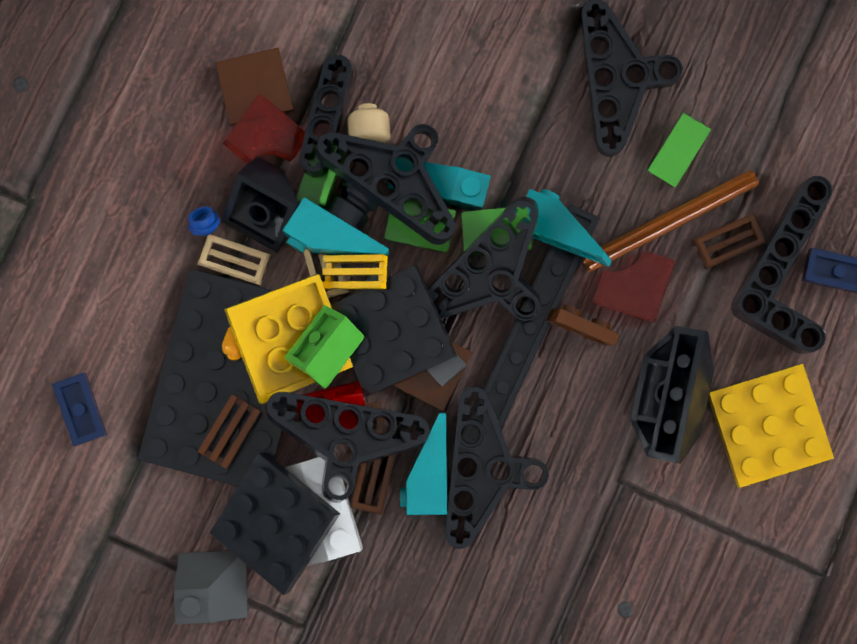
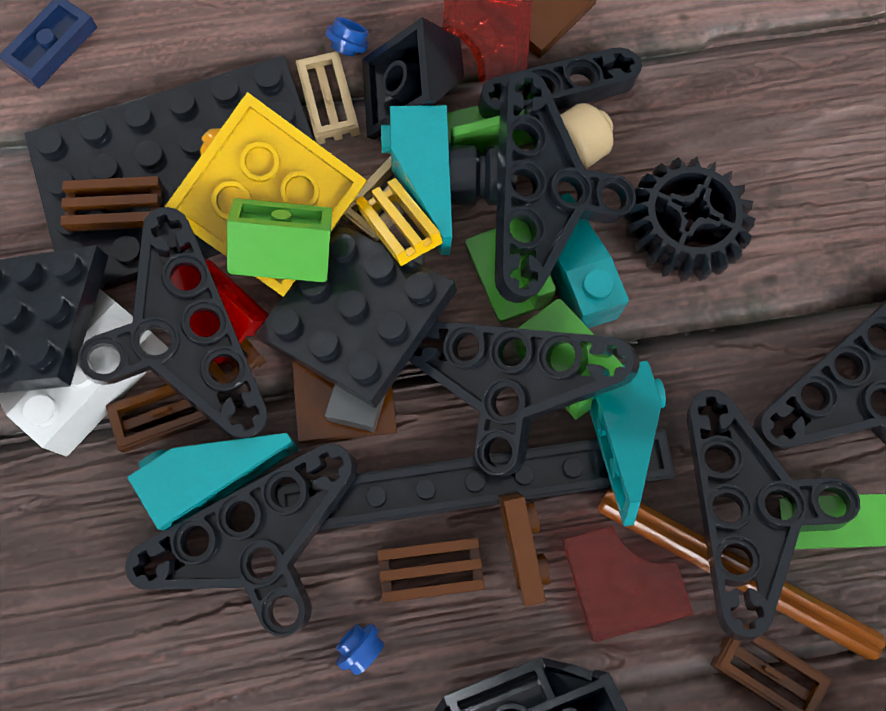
camera: 55 degrees right, 10 degrees down
none -> blue plate [336,623,384,675]
none -> reddish brown tile [377,538,485,603]
none -> black gear [625,156,756,282]
none -> black beam [687,389,860,642]

